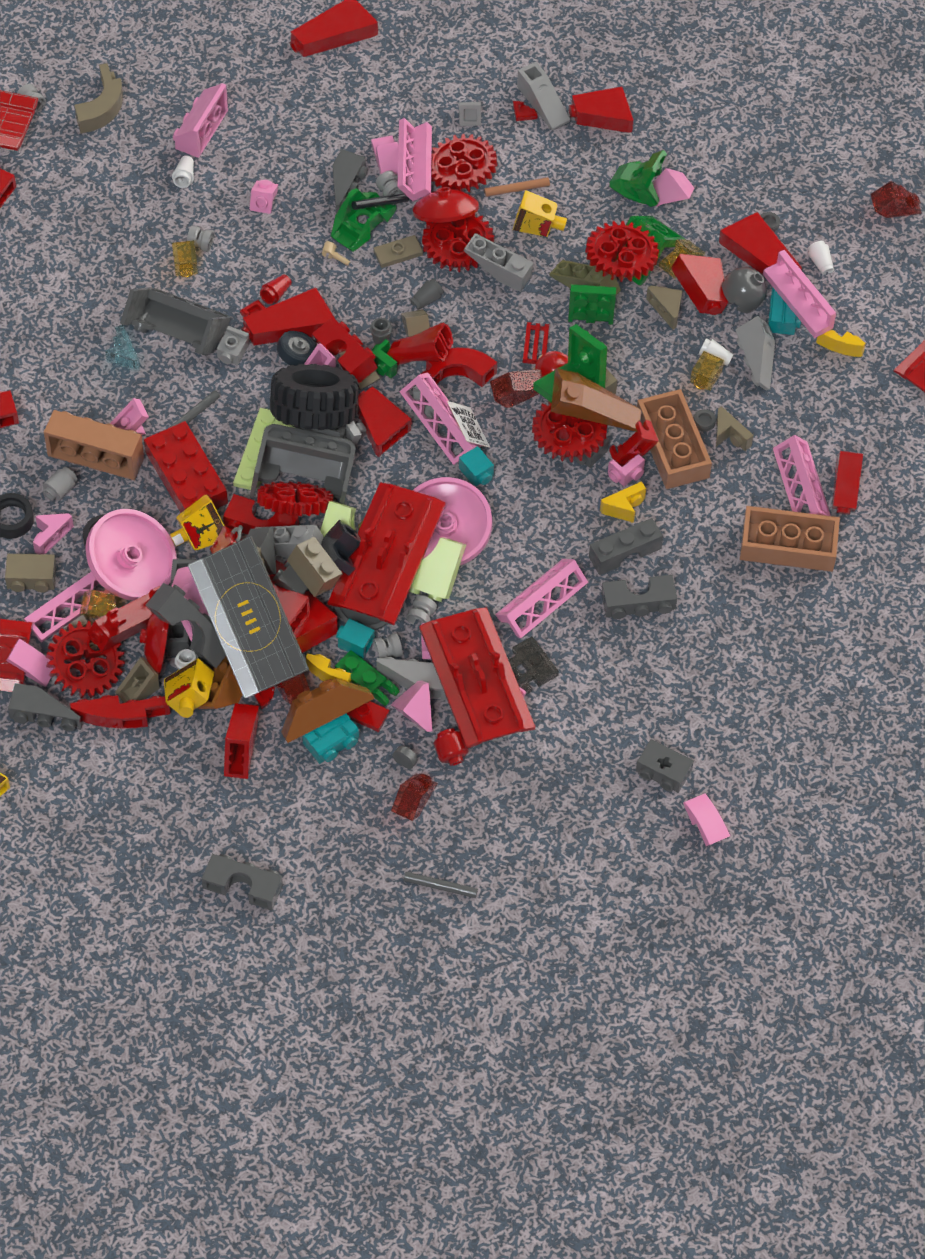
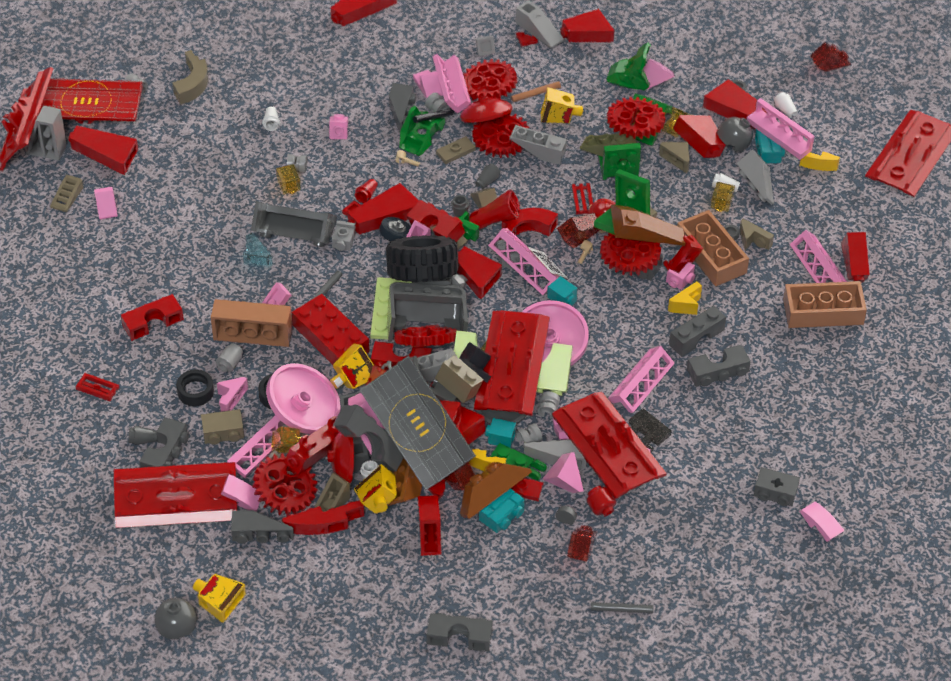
camera: 10 degrees left, 10 degrees down
bright pink slope [173,83,228,158] -> none
none -> tan hand [577,240,593,264]

